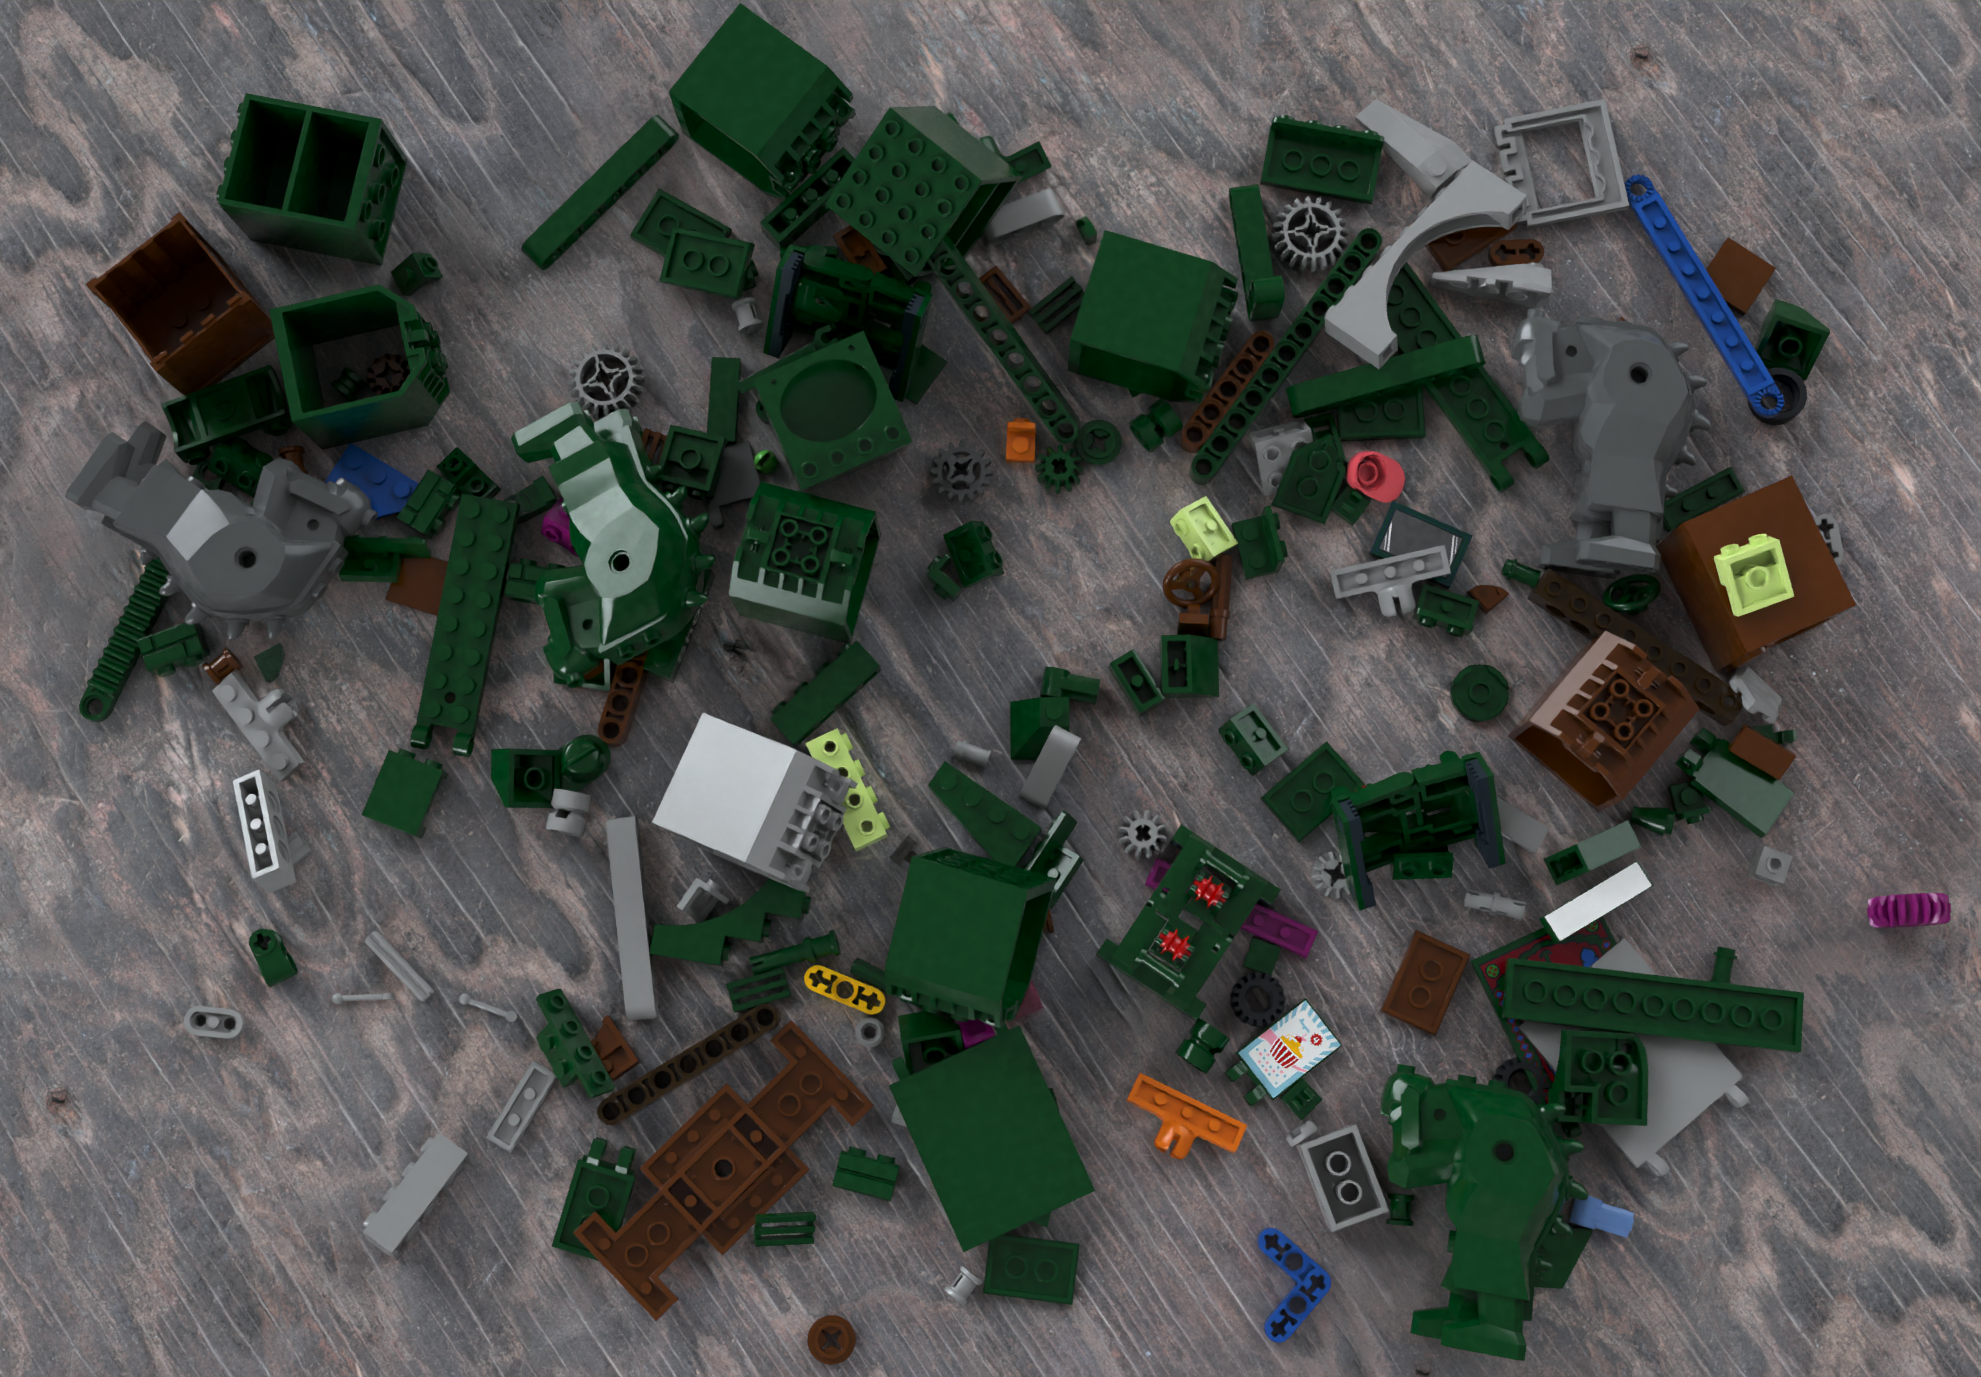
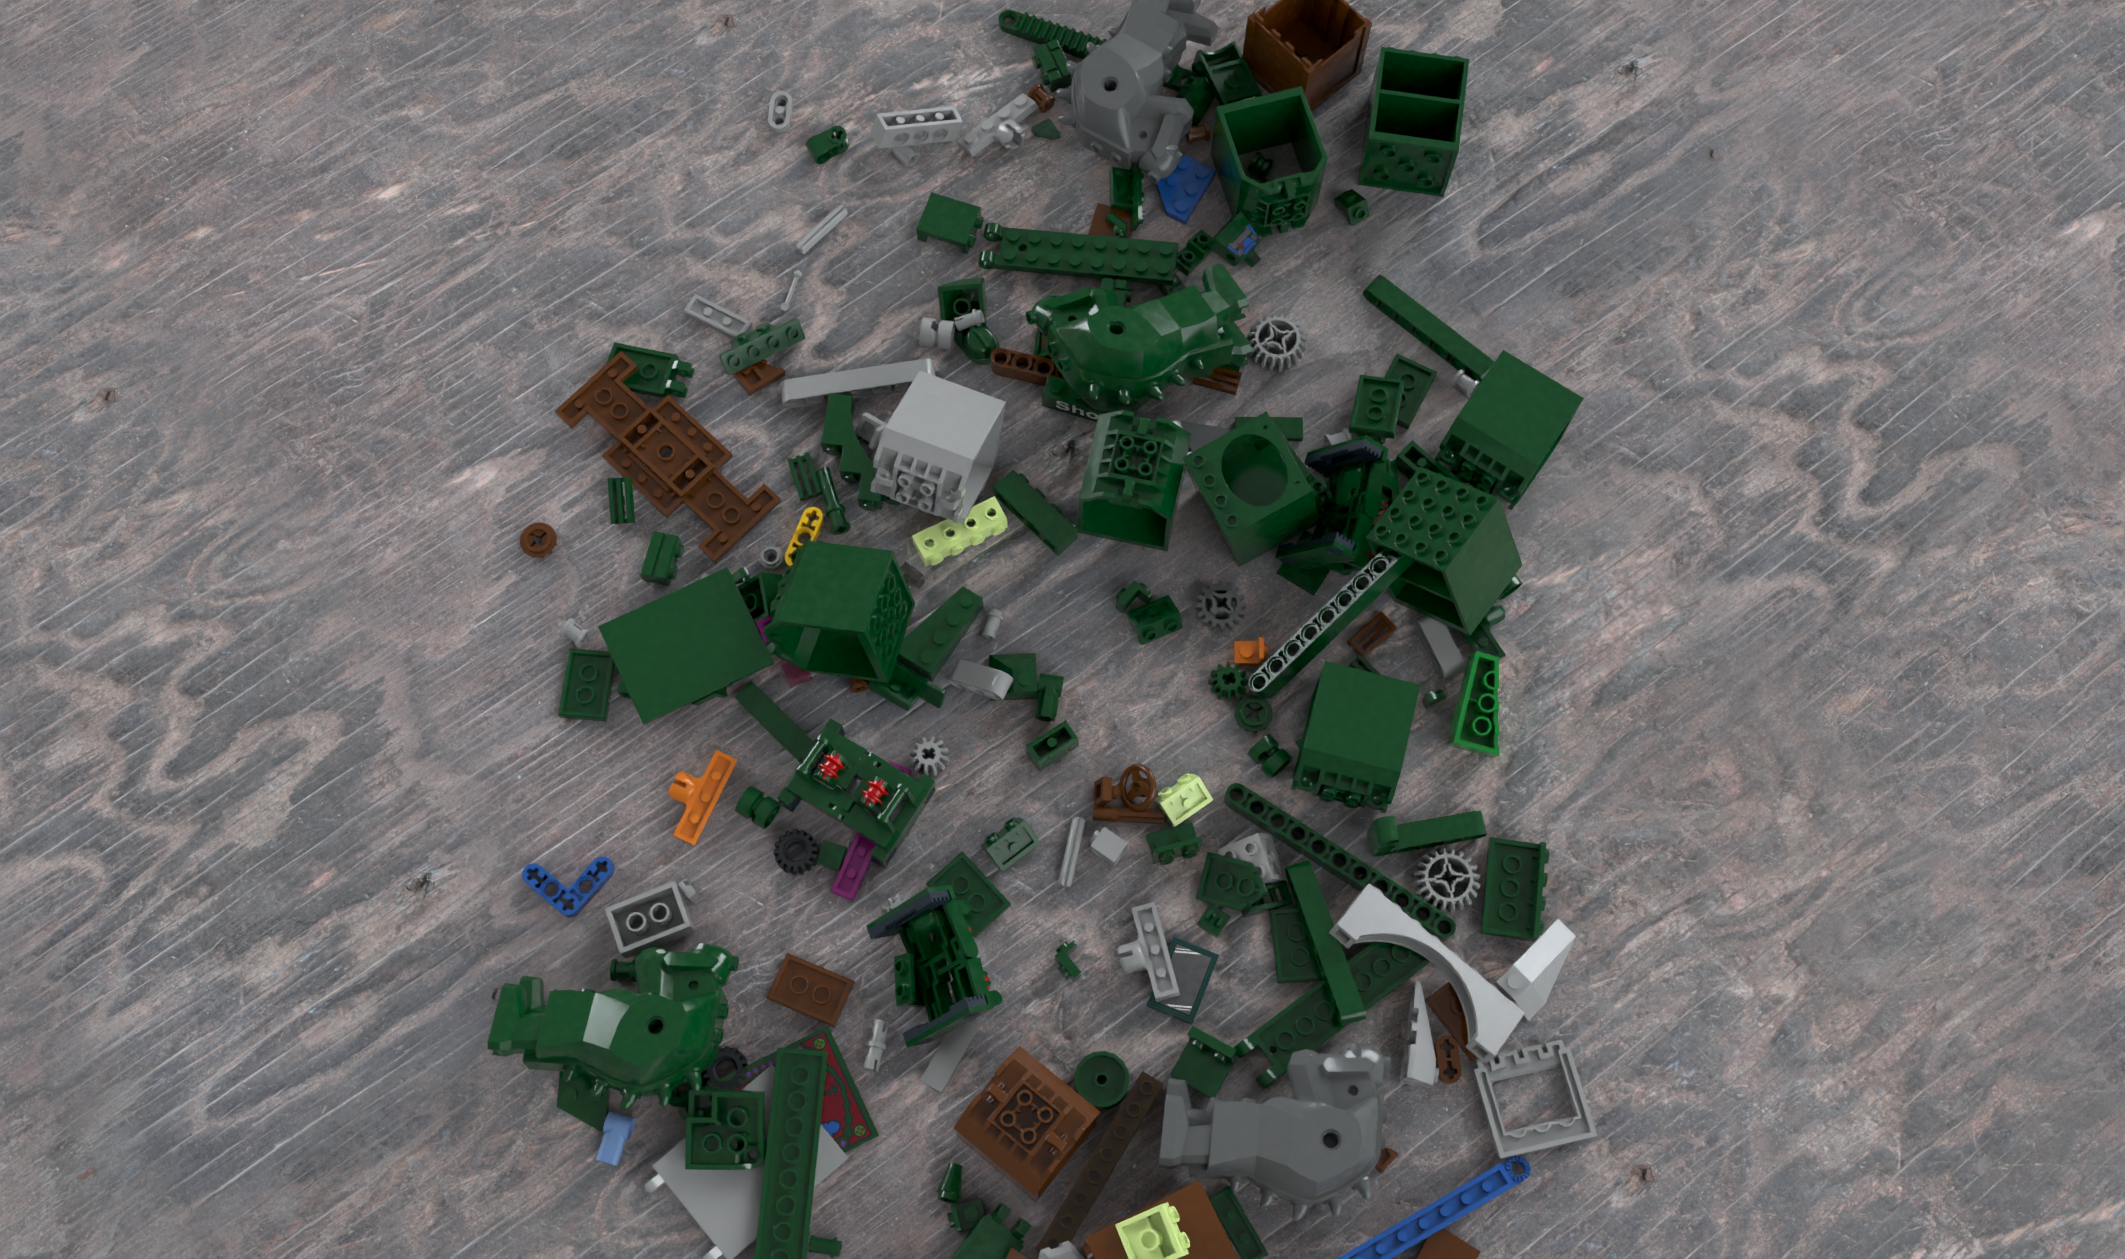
camera: 85 degrees right, 10 degrees down
light grey hinge [332,993,394,1004] -> none
light grey wedge [363,1133,470,1262] -> none
dark green brick [397,469,462,540] -> none
dark brown beam [597,1004,781,1125] -> none
dark green plate [657,425,727,501] -> none
dark green slope [1159,635,1219,698] -> none
reddish brown beam [1180,331,1274,453] -> none
tile [1224,998,1343,1106] -> none
dark green tile [1280,1078,1323,1120] -> none
coral cap [1345,451,1405,503] -> none
dark green bracket [1412,584,1479,637] -> none
dark green tile [1450,664,1509,722] -> none
reddish brown tile [1467,585,1509,614] -> none
dark green pin [1501,558,1541,588] -> none
white slope [1539,860,1654,944] -> none
dark green slope [1544,820,1641,886] -> none
dark green piece [1603,574,1661,615] -> none
none -> dark green tile [735,681,814,763]
none -> light grey pin [954,309,984,331]
none -> dark green bracket [1055,940,1082,982]
none -> light grey axle [1058,817,1085,888]
none -> dark green wheel [1074,1051,1130,1111]
none -> light grey brick [1089,827,1128,868]
none -> dark green arm [1105,211,1127,238]
none -> dark green bracket [1171,1026,1238,1098]
none -> dark green torso [1206,211,1261,268]
none -> green wedge [1447,651,1499,758]
none -> light grey bush [1450,369,1480,398]

